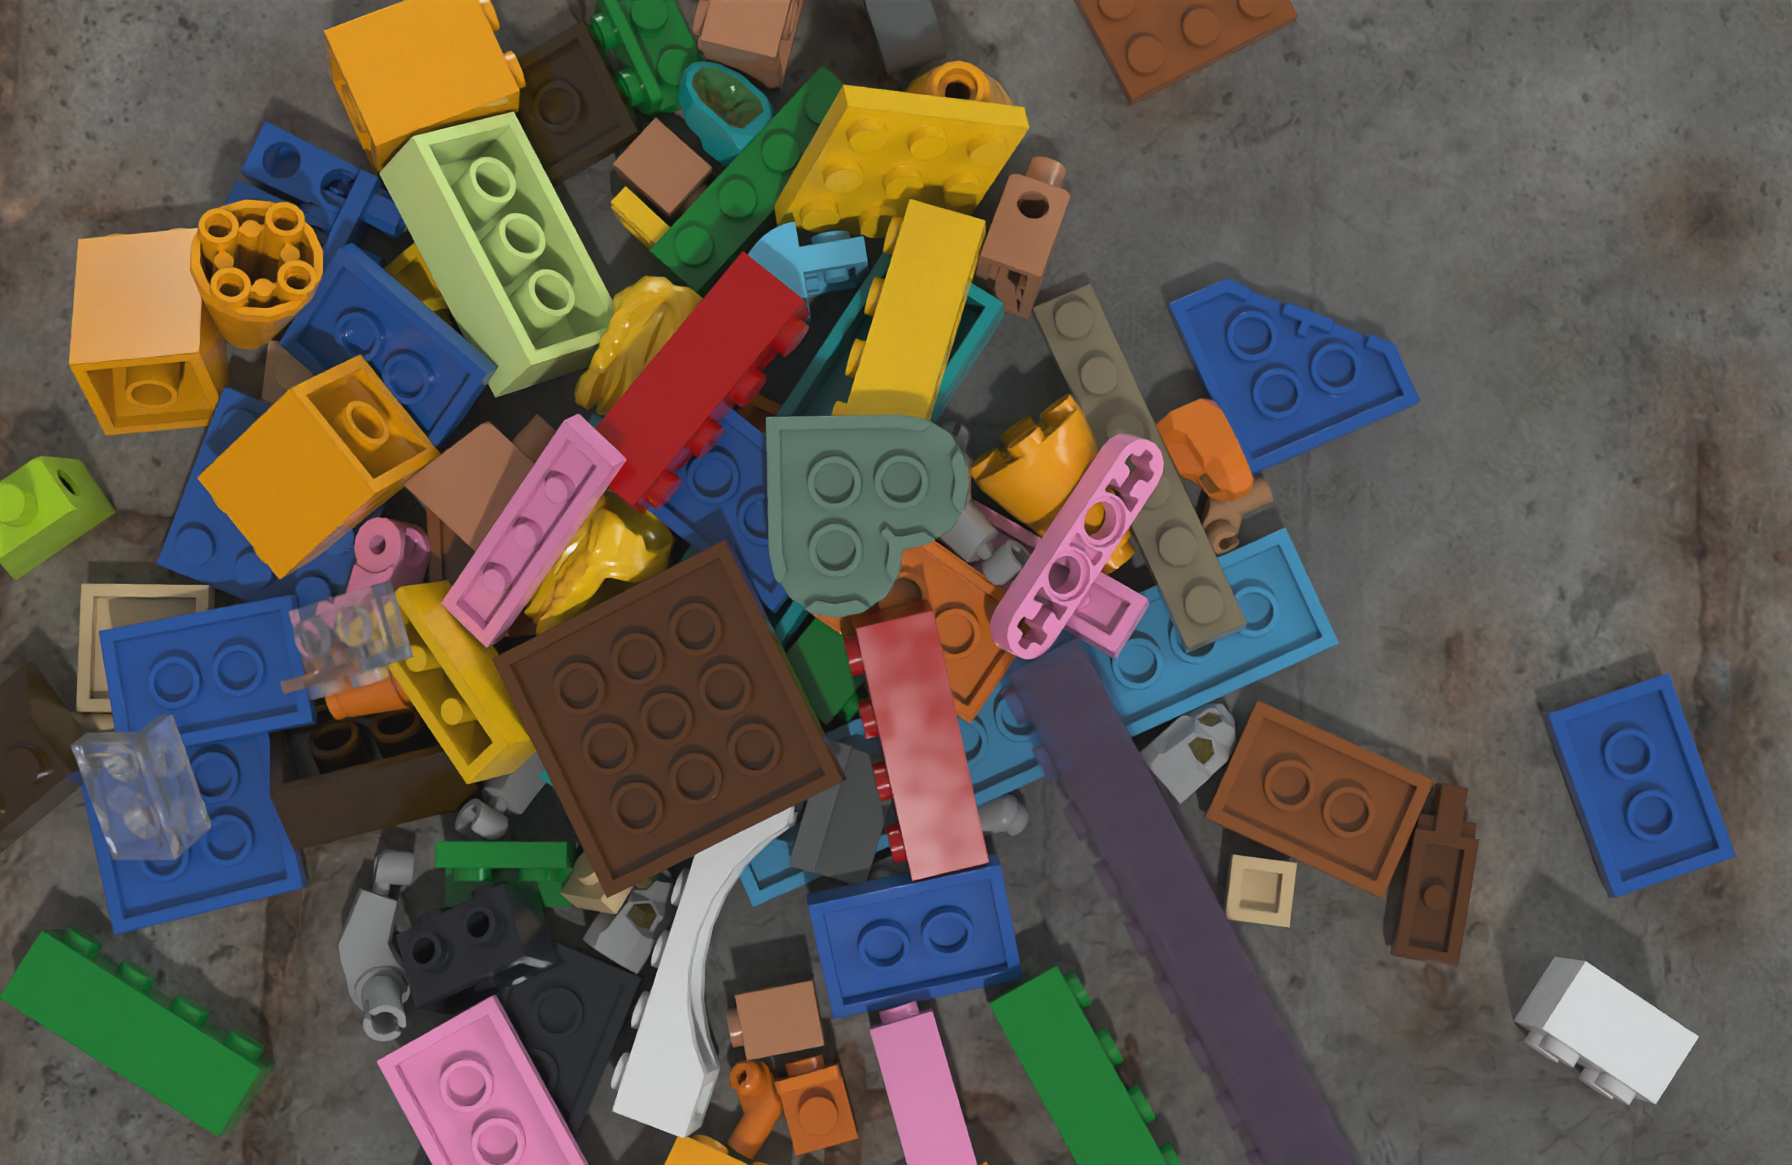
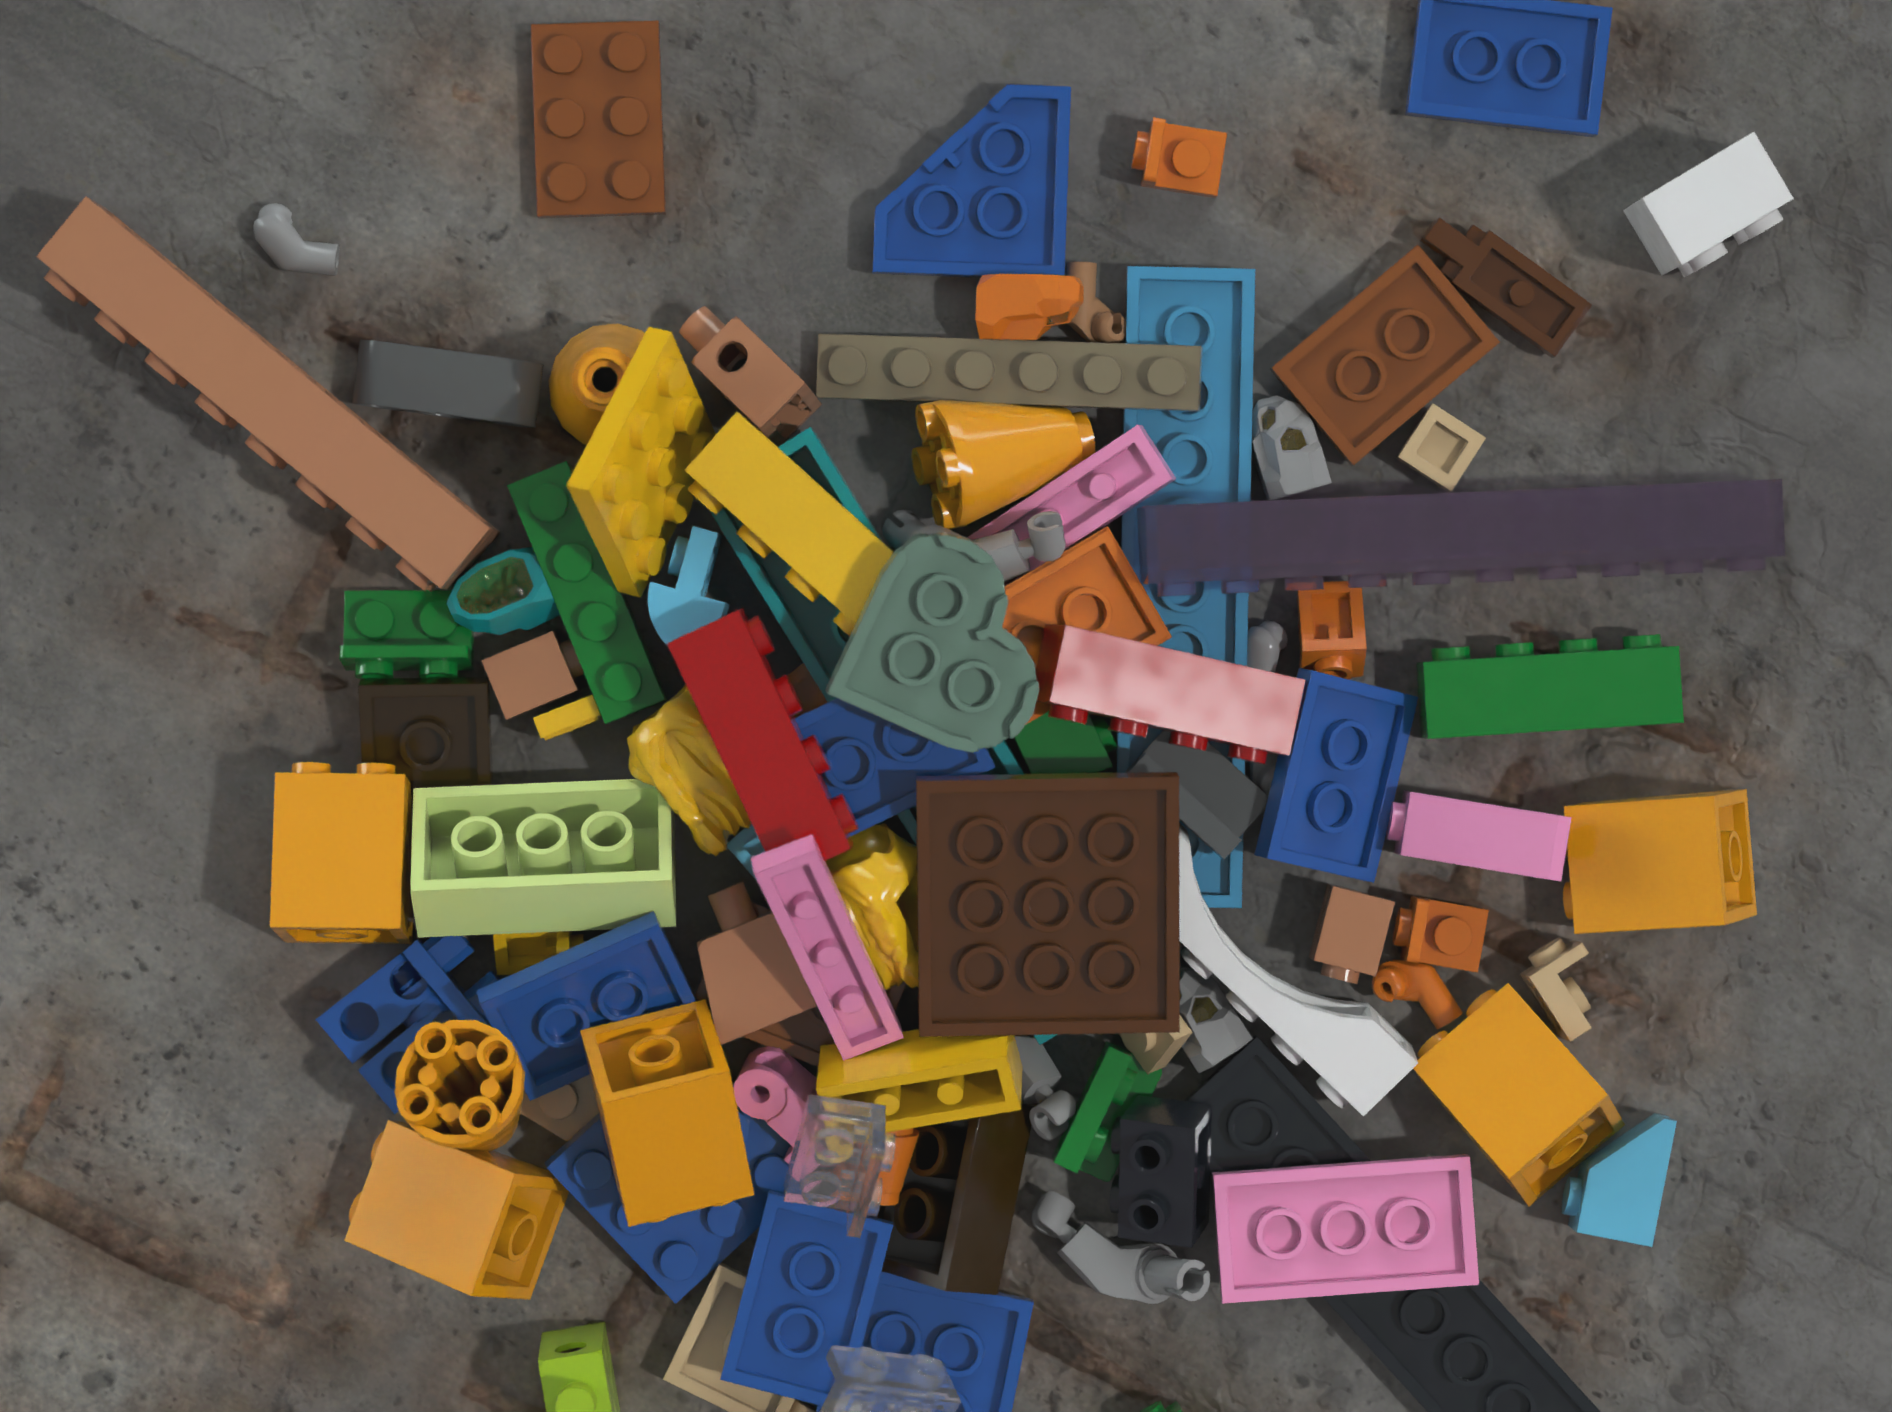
camera: 65 degrees left, 5 degrees up
bright pink beam [990,434,1164,659] -> none
none -> orange bracket [1131,117,1227,198]
none -> orange bracket [1296,580,1367,680]

